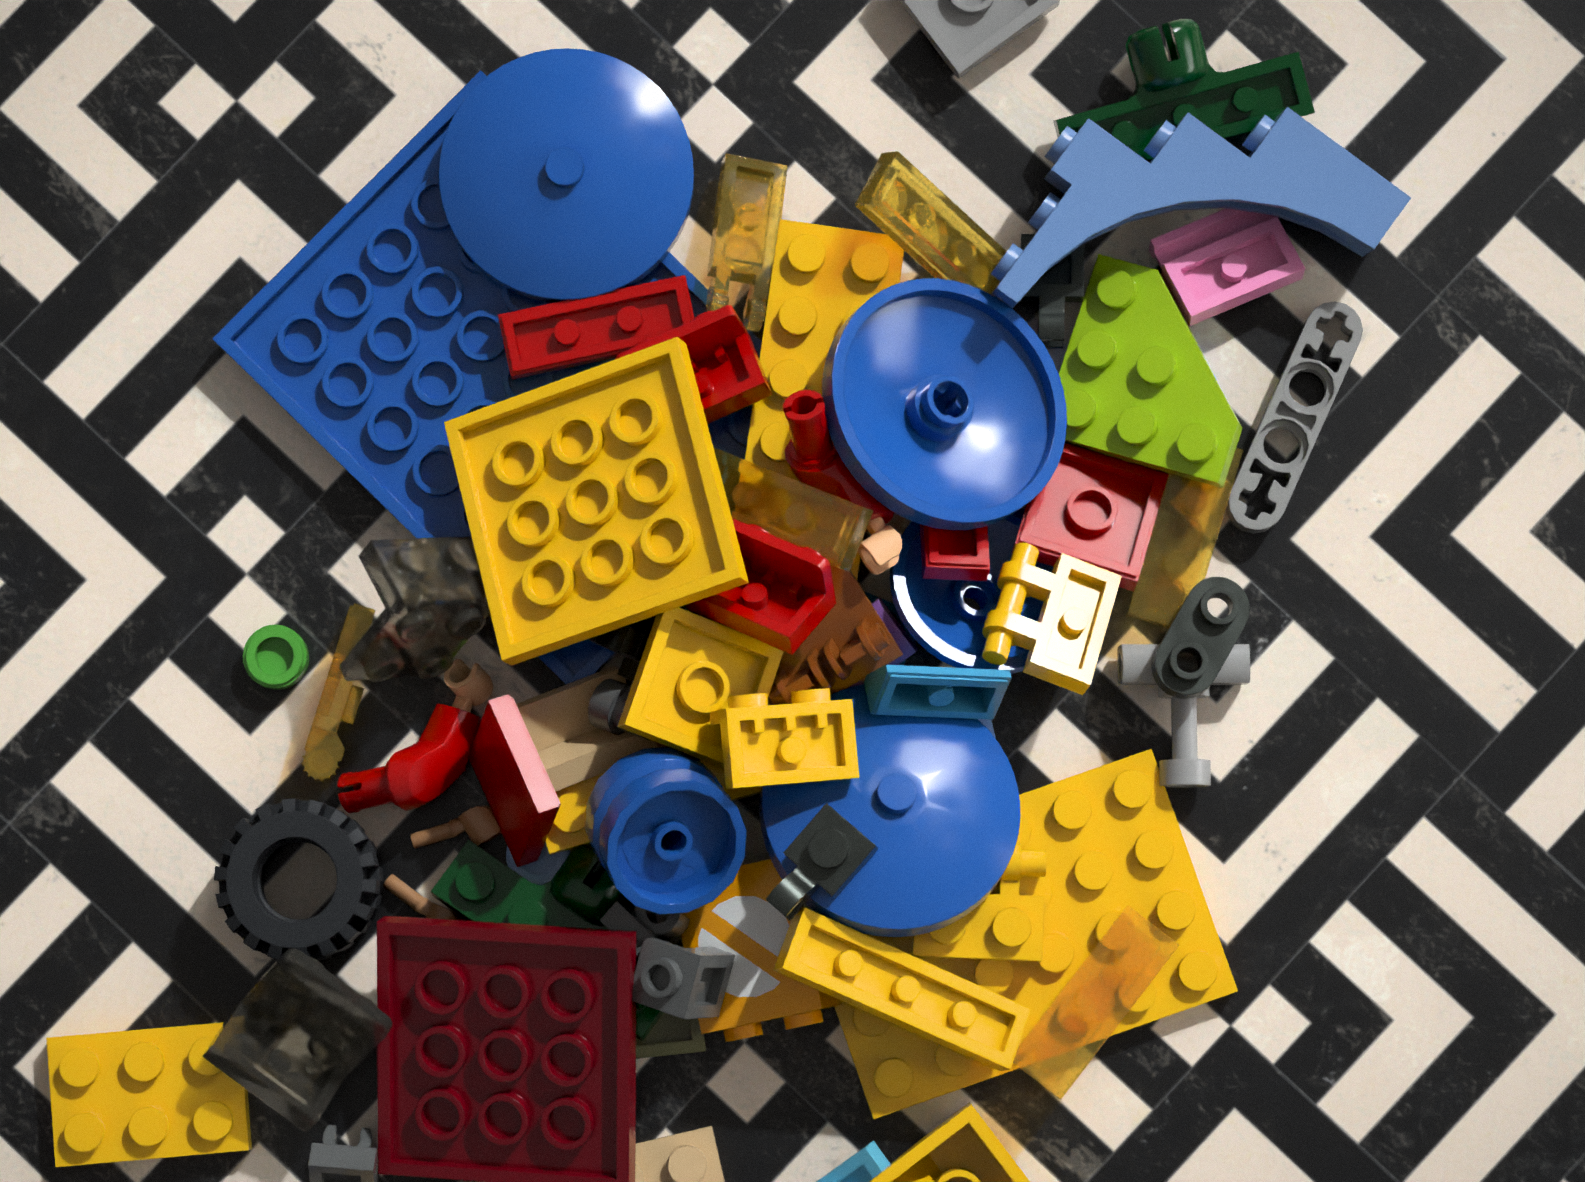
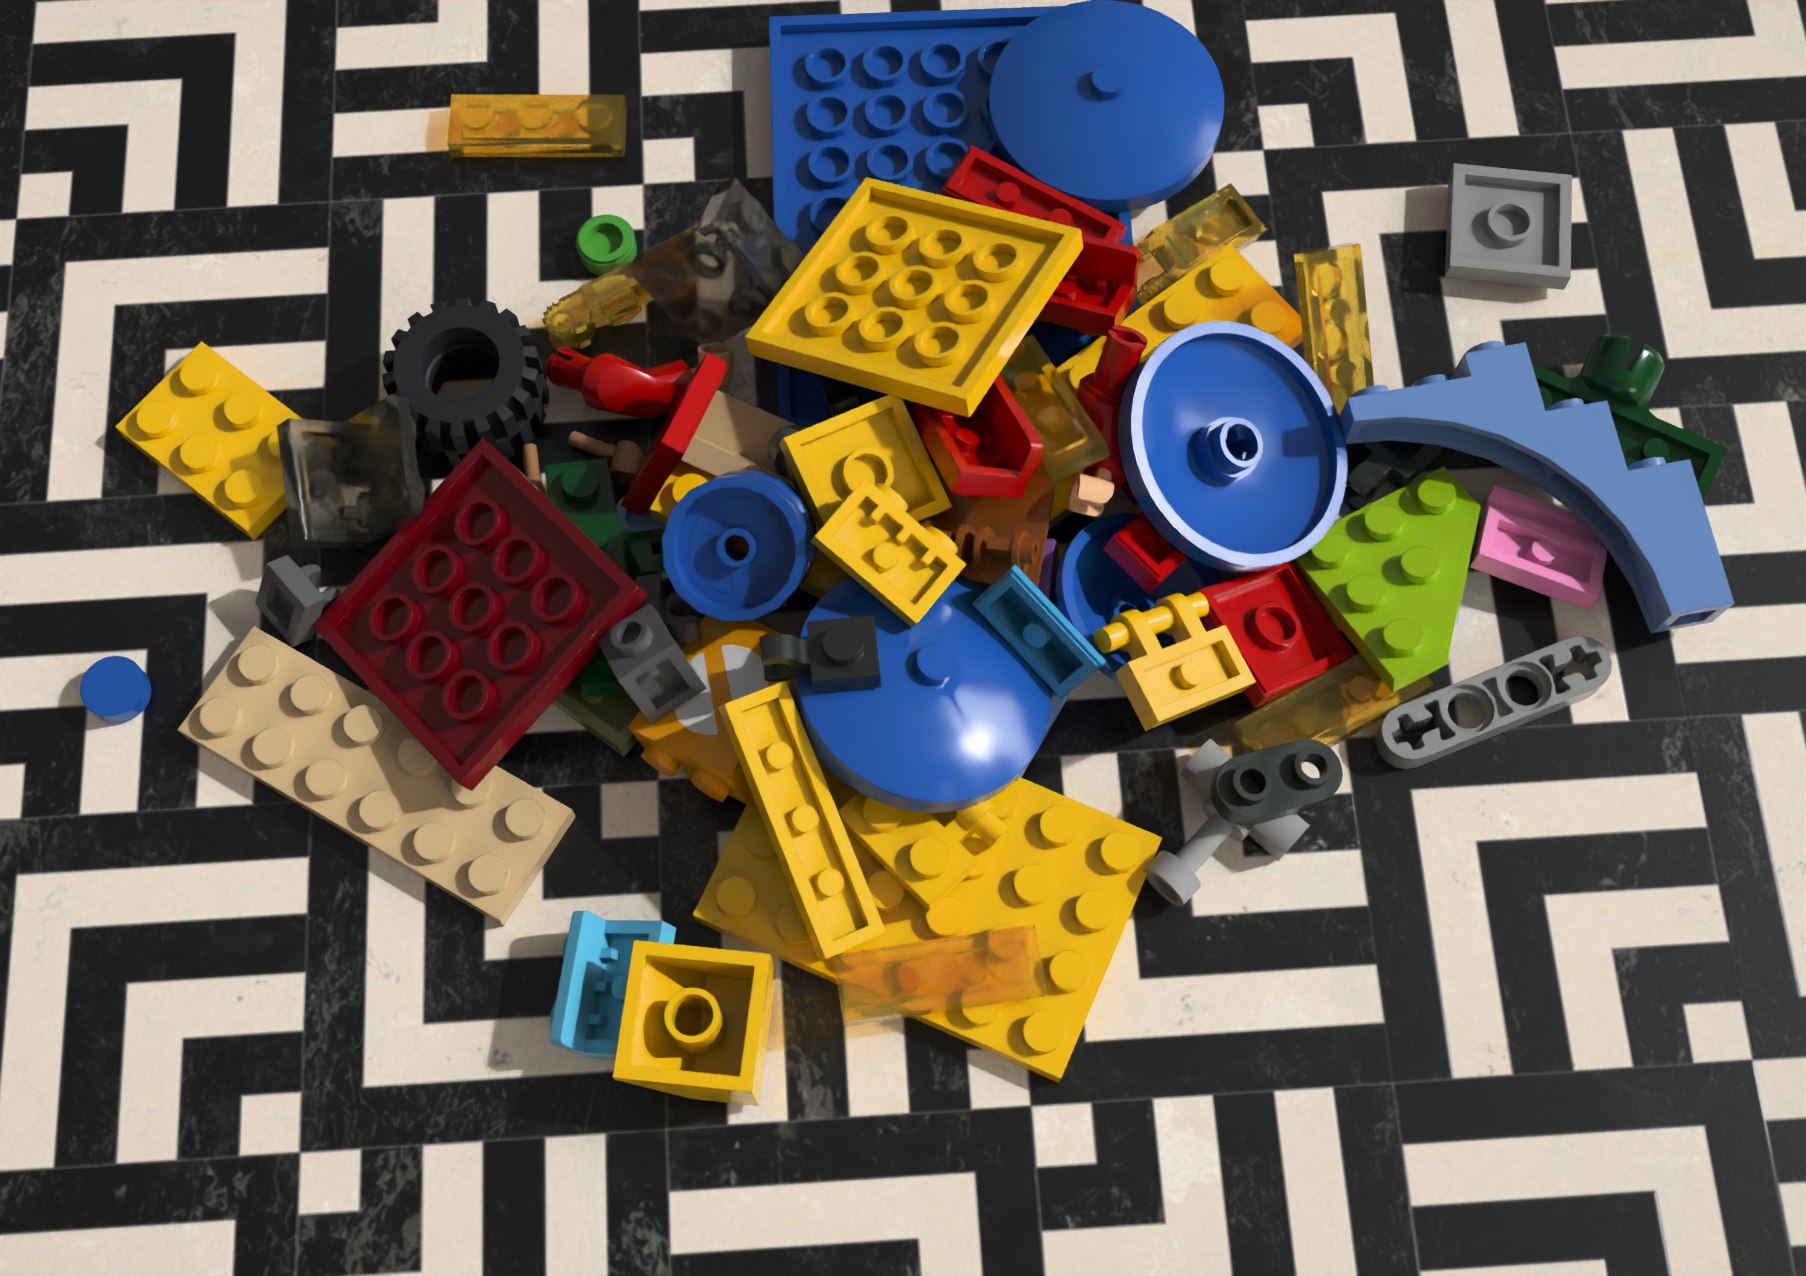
camera: 45 degrees right, 15 degrees down
none -> clear yellow plate [447,94,627,157]

